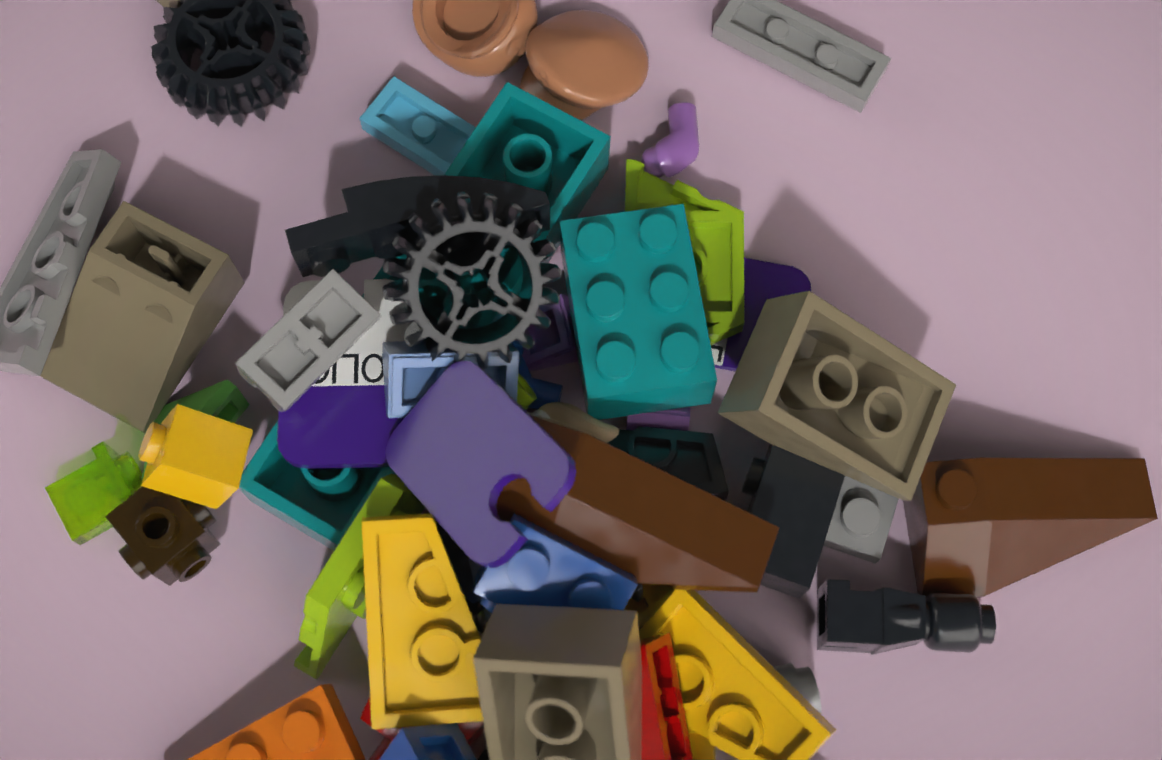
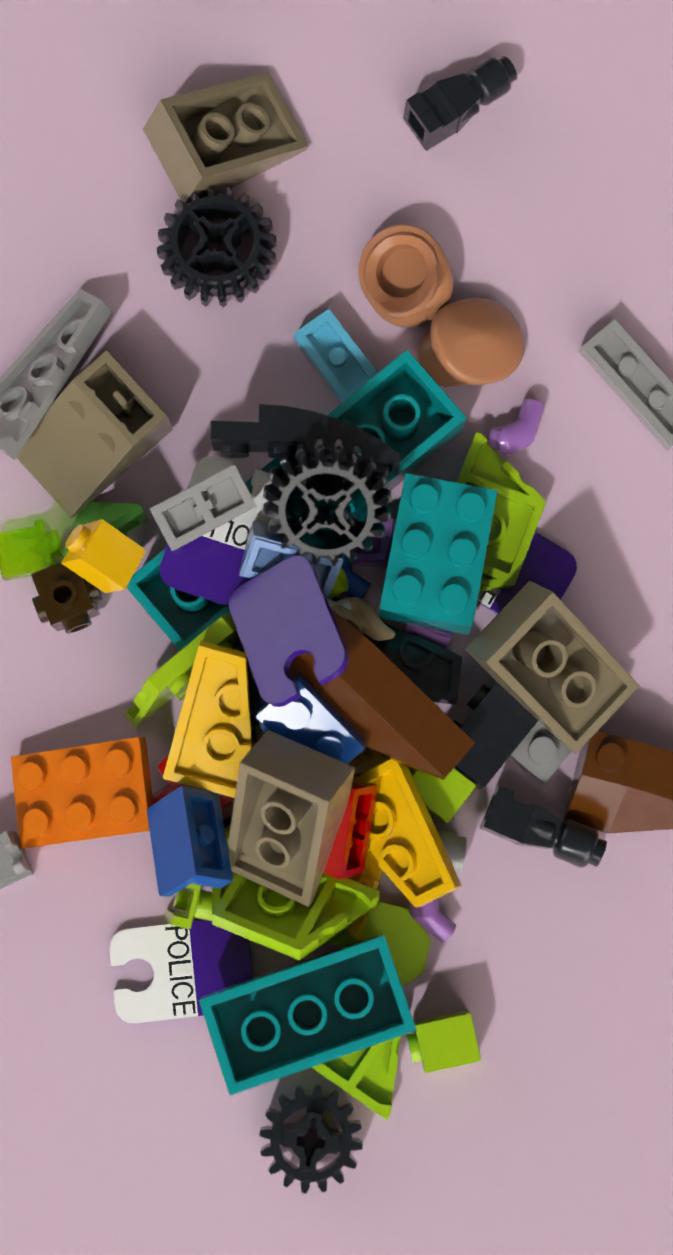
camera: 20 degrees right, 10 degrees up
none -> lime brick [408,766,476,824]

